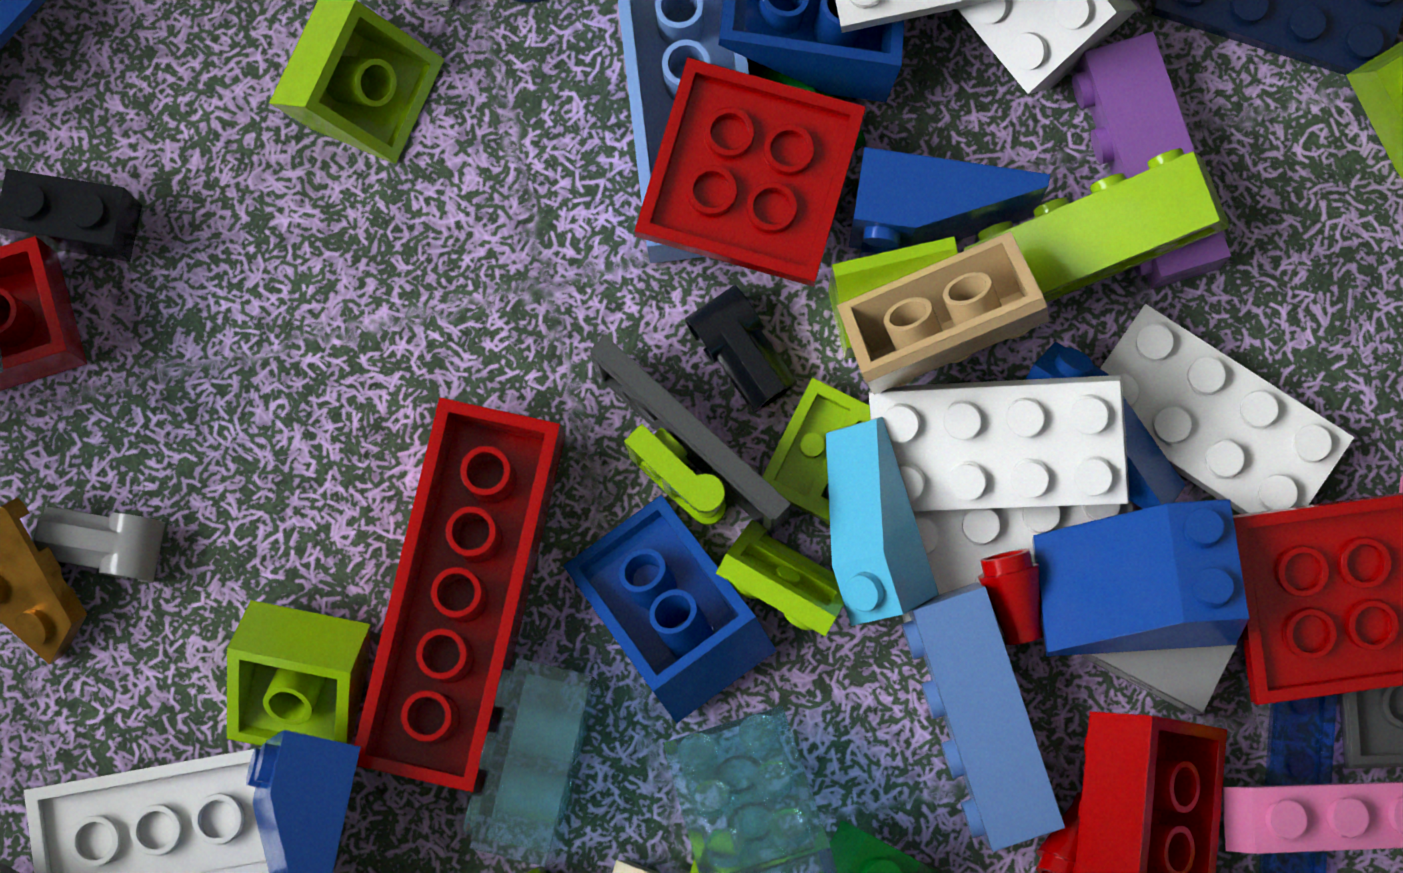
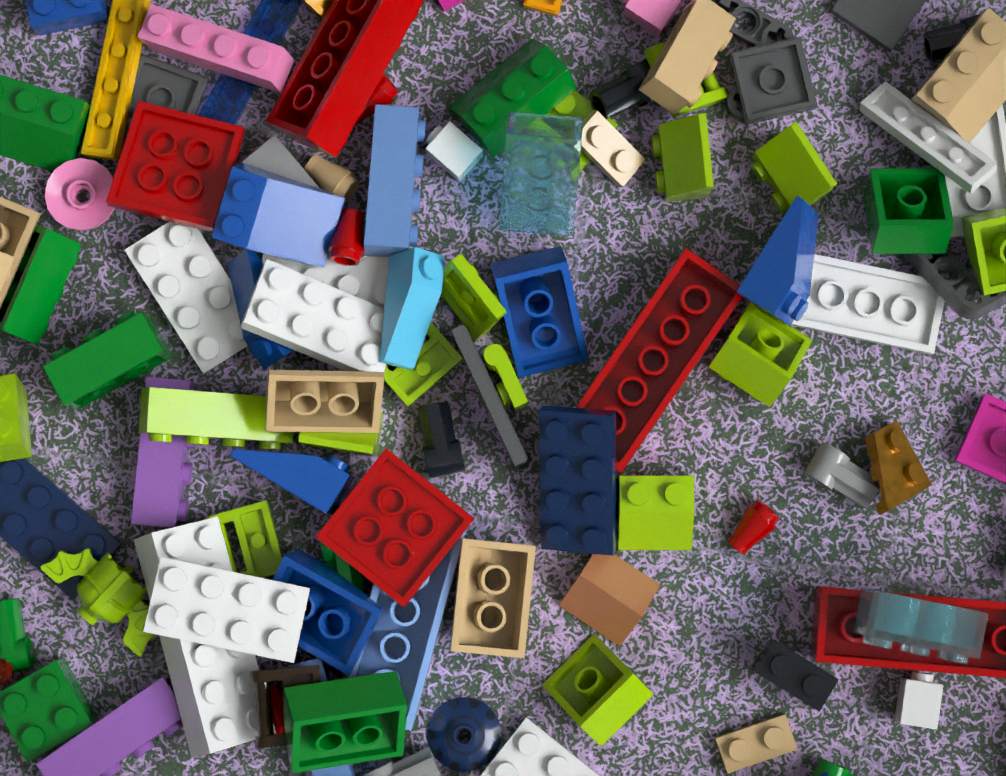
camera: 160 degrees left, 5 degrees up
clear light blue brick [463,658,600,867] -> none
none -> green brick [43,311,174,410]
none -> lime plate [204,500,283,578]
none -> tan cone [304,154,360,204]
none -> white brick [426,122,483,183]
none -> tan slope [450,538,536,658]
none -> dark blue plate [539,405,616,556]
none -> nougat slope [559,554,660,646]
none -> lime slope [618,476,694,550]
none -> tan plate [714,713,798,774]
none -> red cone [728,499,780,555]

